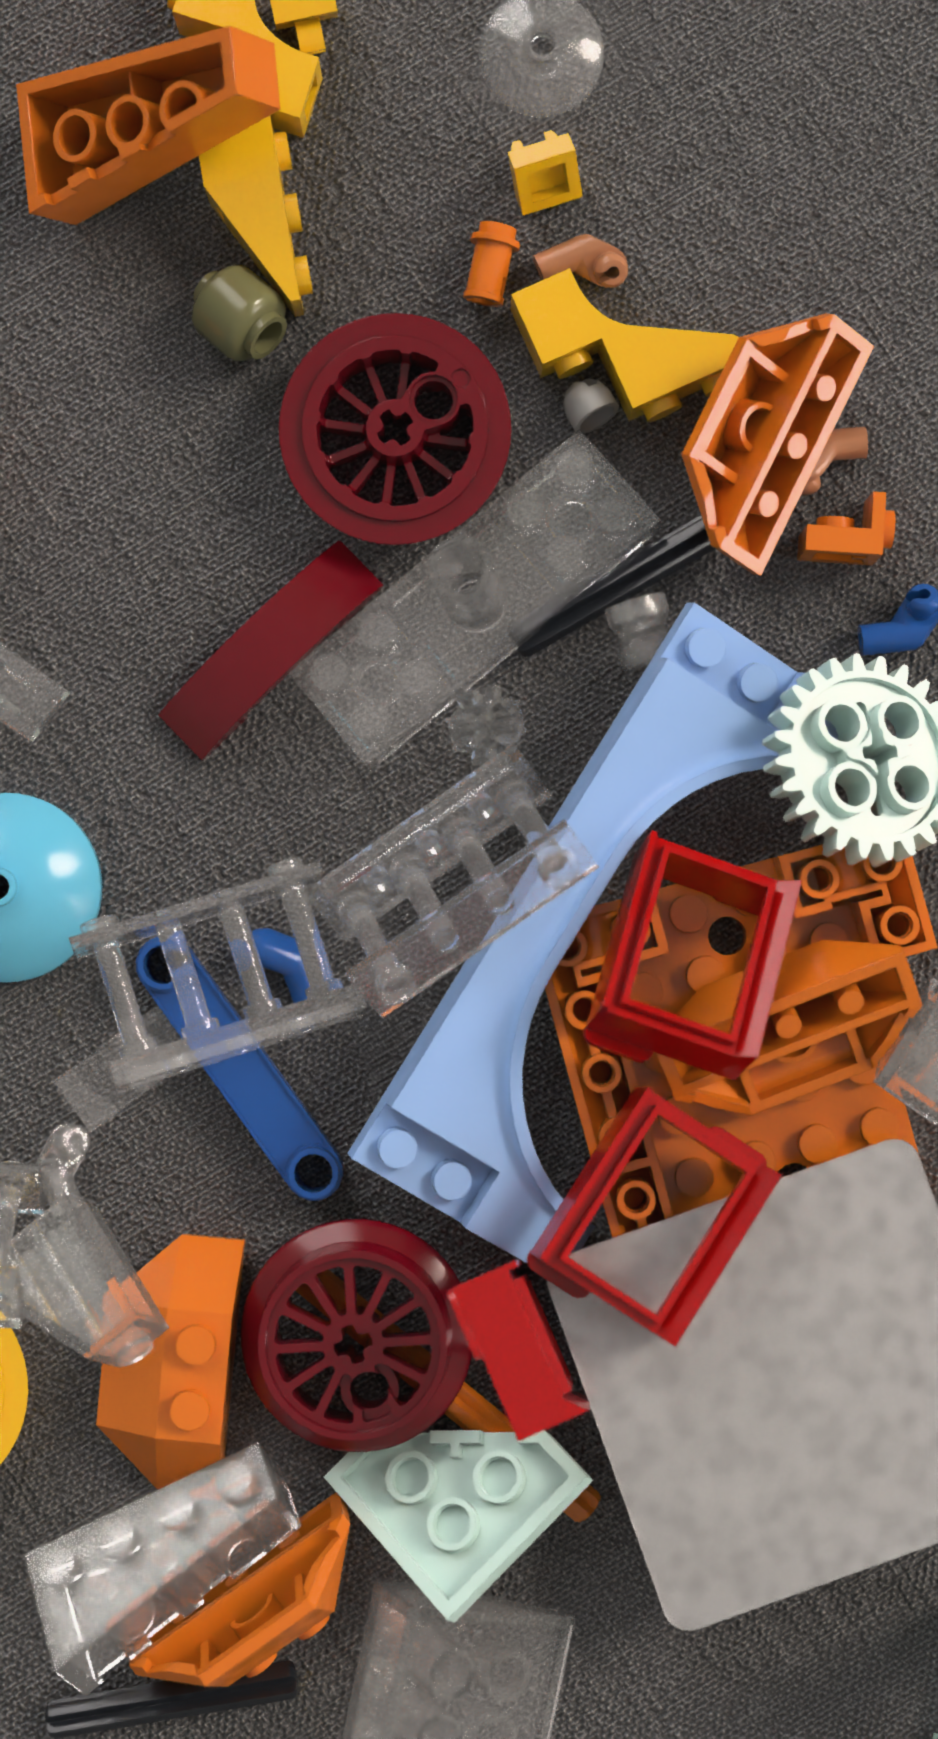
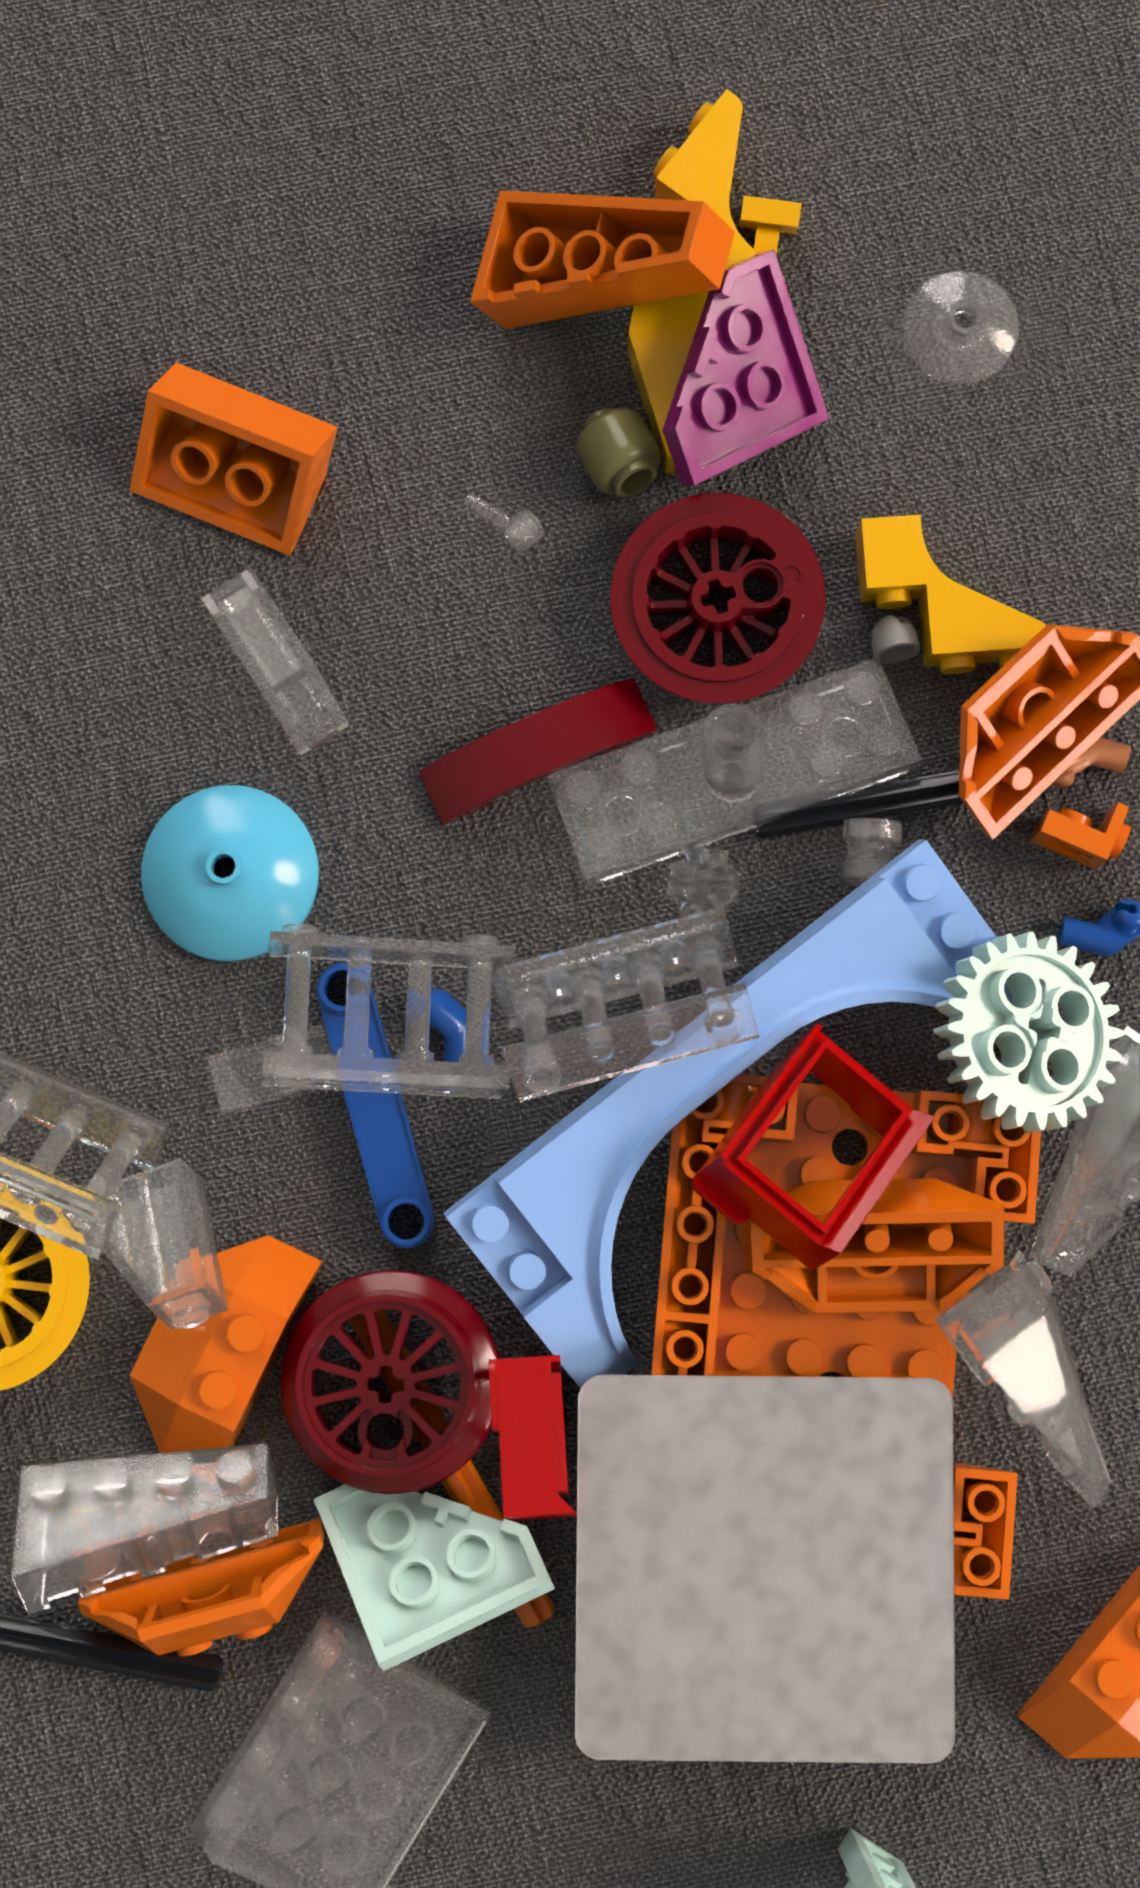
camera: 20 degrees right, 5 degrees down
clear arm [35,1123,91,1220] -> none
orange pin [463,221,520,307] -> none
yellow tile [507,130,583,216] -> none
red piece [527,1086,782,1347] -> none
nougat arm [532,234,629,288] -> none
none -> clear hand [464,493,544,551]
none -> magenta plate [662,249,830,487]

